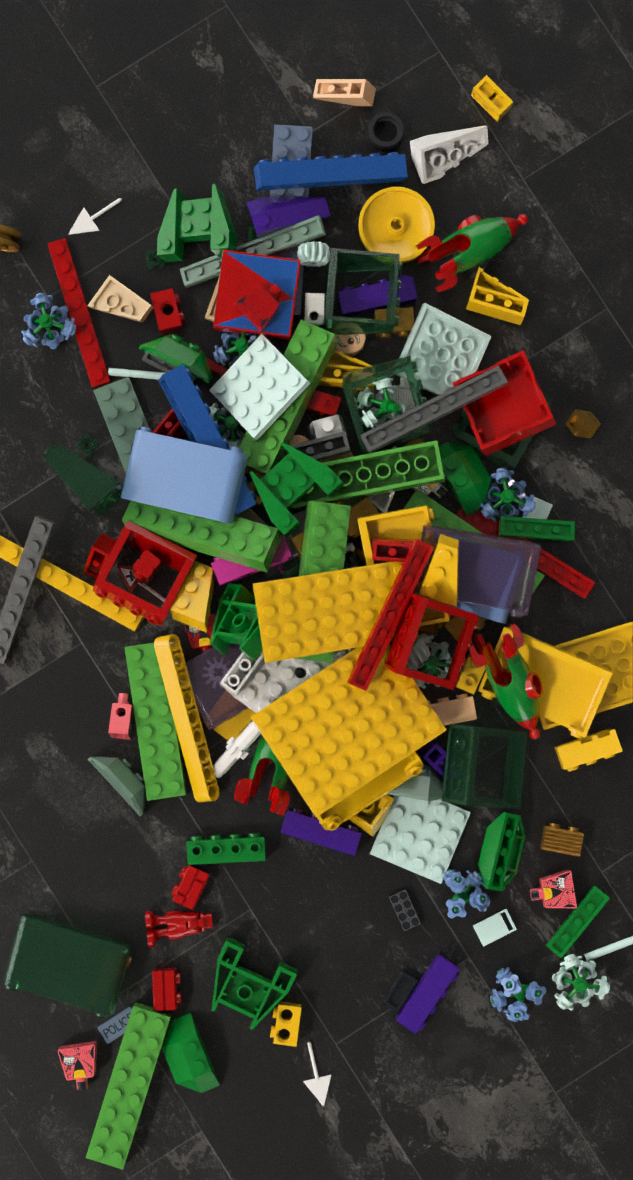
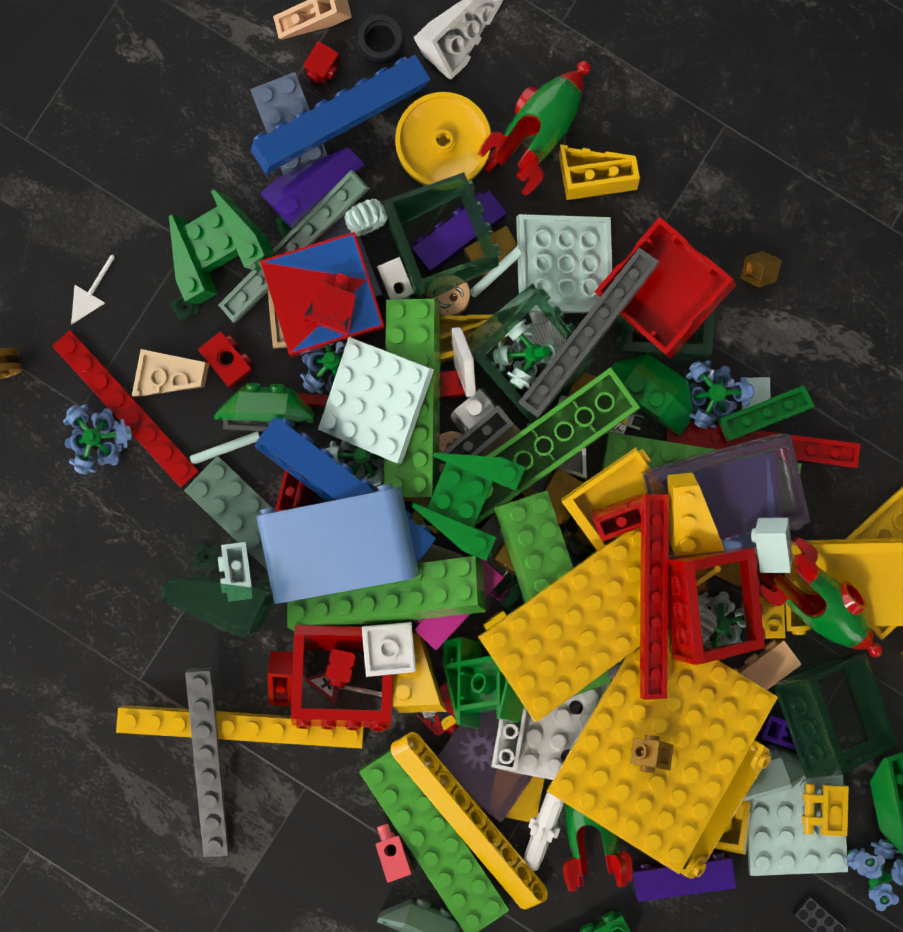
camera: 25 degrees left, 0 degrees up
none -> light aqua brick [218,542,253,602]
none -> red brick [303,41,340,84]
none -> white tile [362,622,416,677]
none -> white tile [451,327,476,397]
none -> light aqua bar [470,245,525,298]
none -> pearl gold brick [630,735,674,773]
none -> light aqua brick [751,518,793,573]
none -> yellow plate [801,783,849,836]

